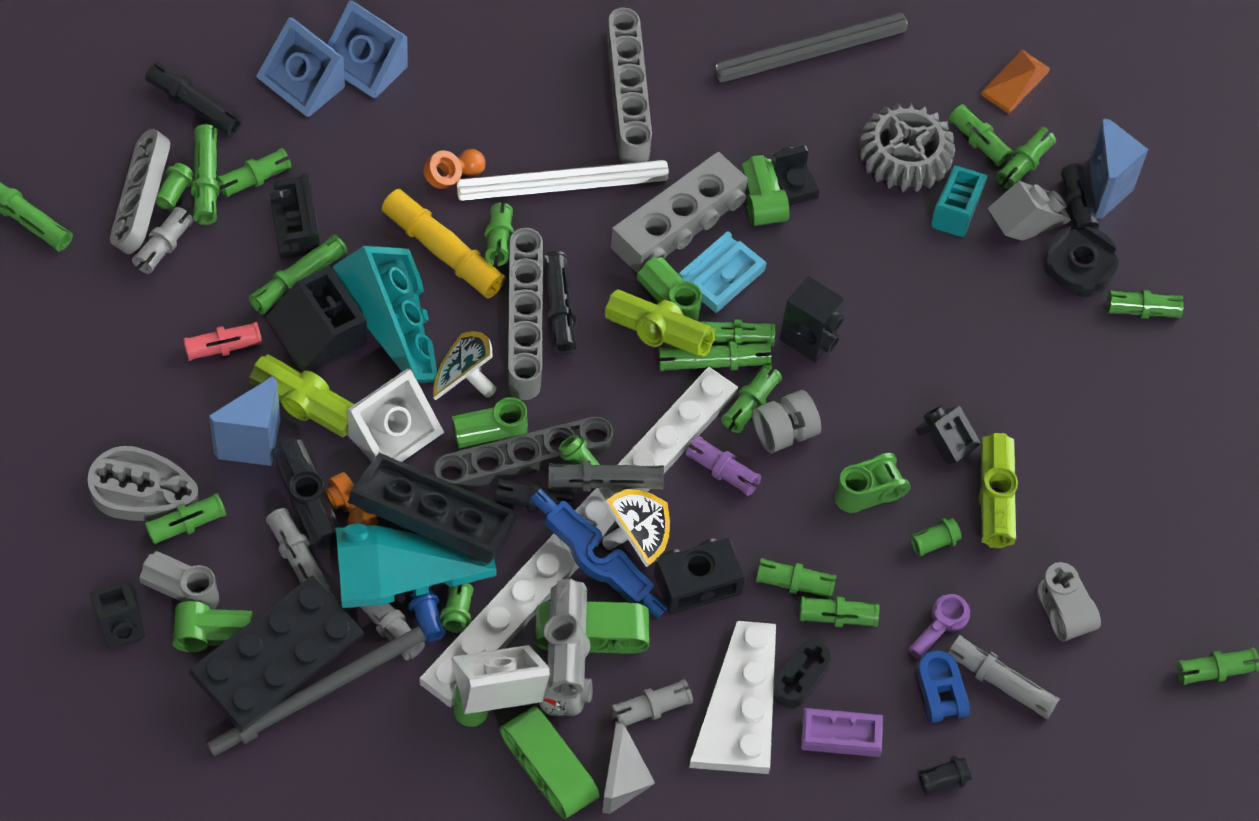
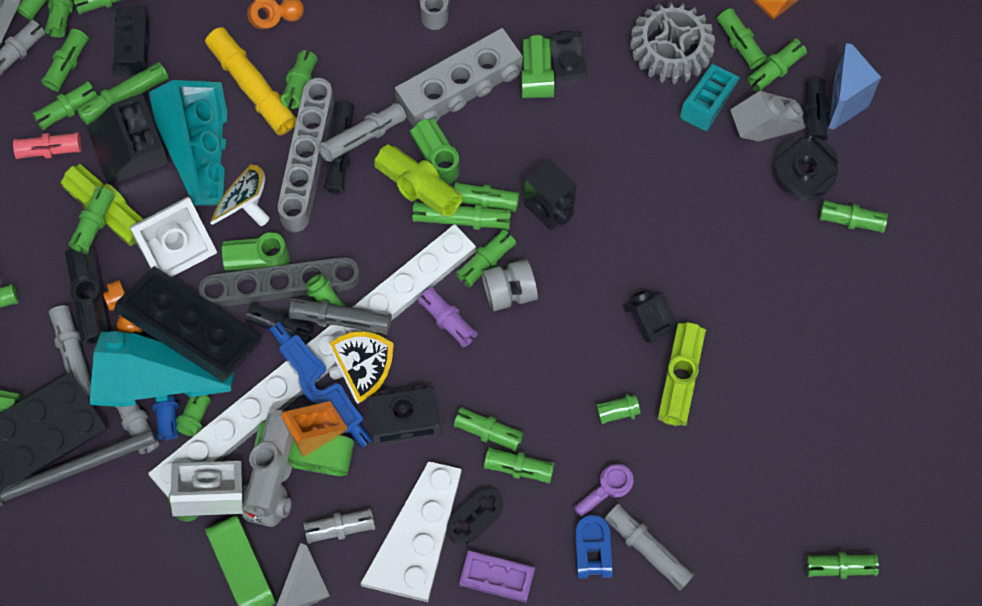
camera: 15 degrees right, 10 degrees up
medium blue slope [209,376,281,466] -> none
white axle [456,160,669,200] -> none
medium azure plate [679,231,767,313] -> none
bright green piece [834,453,911,513] -> none
light grey piece [1037,562,1101,642] -> none
none -> bright green pin [32,81,97,131]
none -> bright green pin [41,28,89,92]
none -> bright green pin [68,186,115,254]
none -> orange slope [281,401,348,457]
none -> light grey pin [319,103,406,162]

